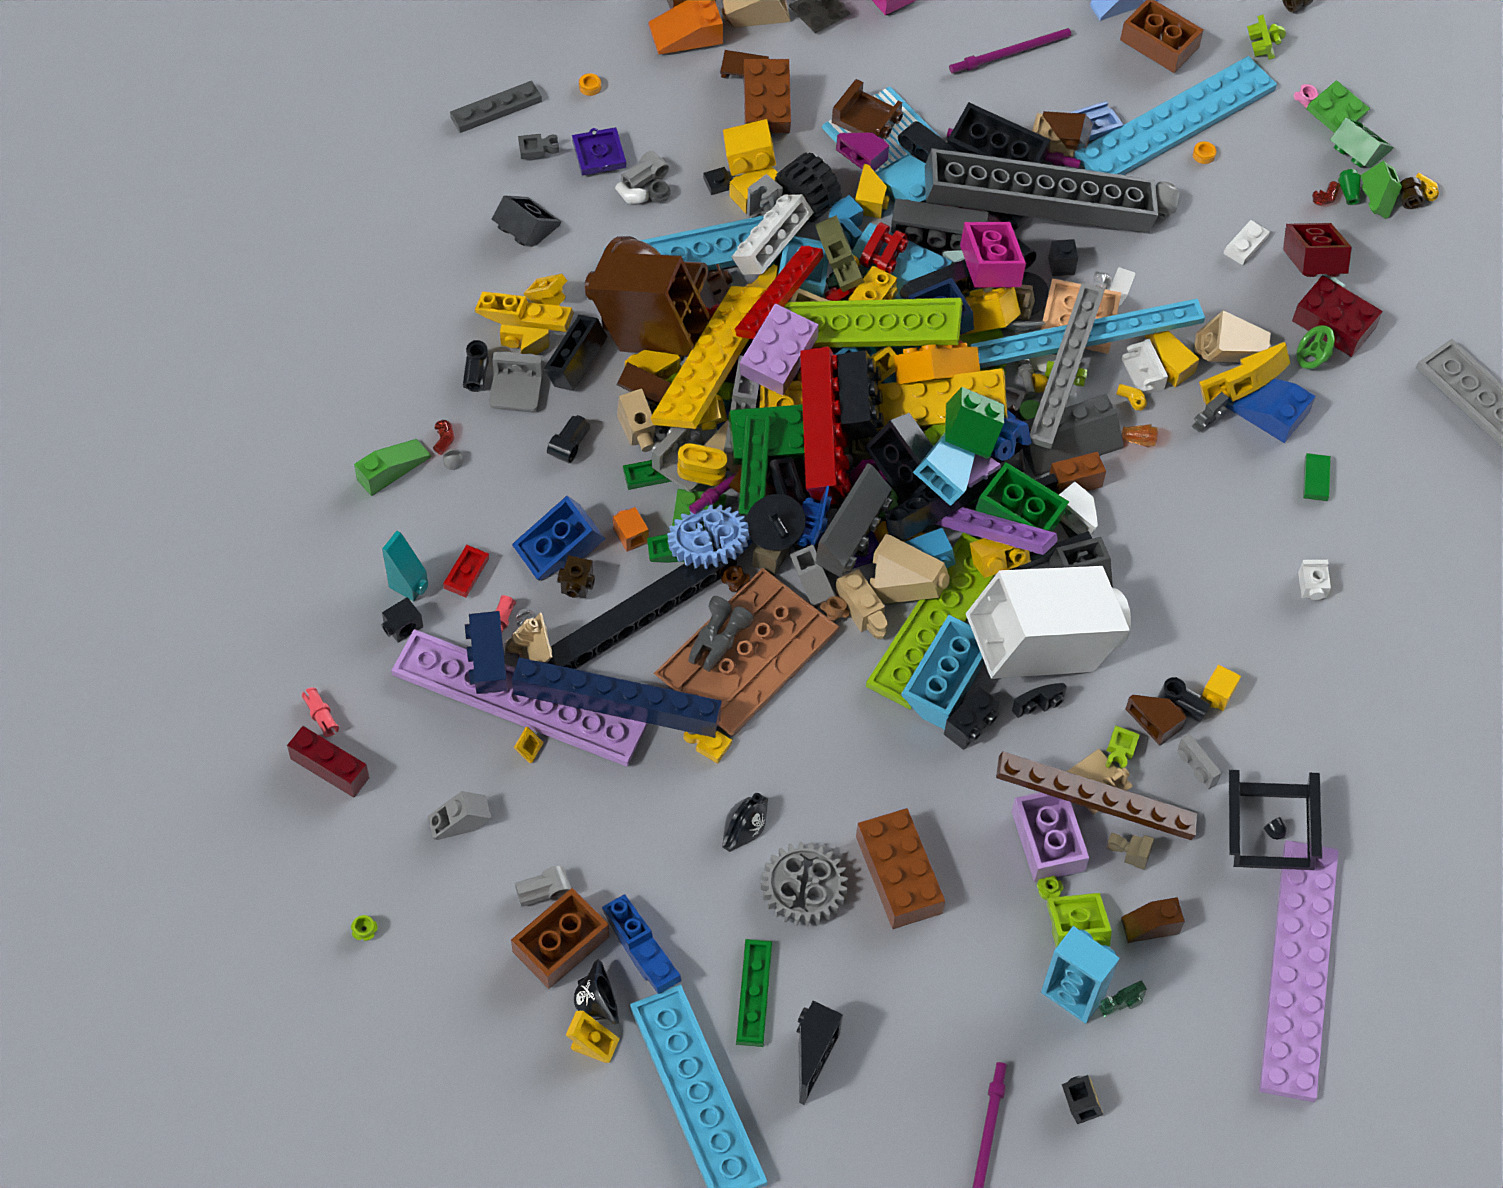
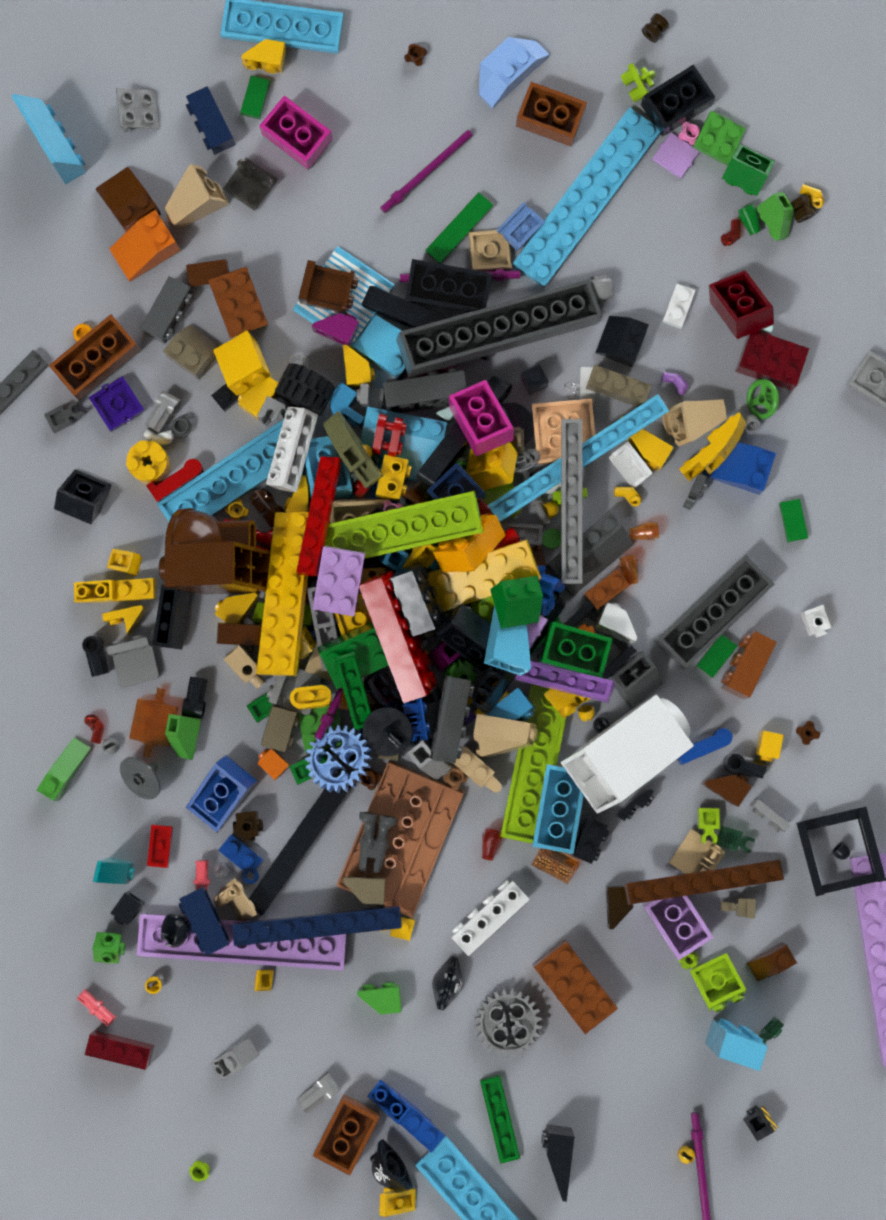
camera: 15 degrees left, 25 degrees up
reddish brown slope [1042,111,1093,150] -> none
light orange tile [1192,141,1216,164] -> none
none -> dark orange brick [49,314,141,401]
none -> bright green brick [92,932,126,964]
none -> dark grey shield [120,757,160,800]
none -> yellow brick [126,440,171,484]
none -> clear orange plate [129,688,179,758]
none -> dark grey brick [140,276,193,344]
none -> yellow hinge [145,976,162,994]
none -> red leg [146,459,204,503]
none -> black hair [161,914,189,948]
none -> dark tan slope [163,325,220,380]
none -> bright green slope [165,714,201,760]
none -> blue hinge [218,834,263,884]
none -> dark tan brick [261,703,299,752]
none -> dark tan slope [343,876,386,908]
none -> light grey bracket [357,384,384,409]
none -> bright green slope [357,982,402,1015]
none -> green tile [425,192,493,264]
none -> white brick [451,880,530,956]
none -> clear red cone [481,828,502,861]
none -> clear orange slope [531,848,579,884]
none -> dark tan brick [586,365,651,407]
none -> black slope [595,316,649,367]
none -> dark brown slope [606,885,634,929]
none -> clear orange cone [618,554,639,585]
none -> black brick [641,64,715,137]
none -> lavender piece [652,133,700,179]
none -> dark grey brick [655,555,775,670]
none -> medium lavender arm [662,372,689,395]
none -> blue leg [677,728,732,765]
none -> yellow hinge [678,1145,695,1164]
none -> green tile [696,634,737,678]
none -> clear green plate [716,825,755,853]
none -> dark orange brick [721,631,777,699]
none -> light grey hinge [744,414,761,432]
none -> reddish brown plate [796,721,820,745]

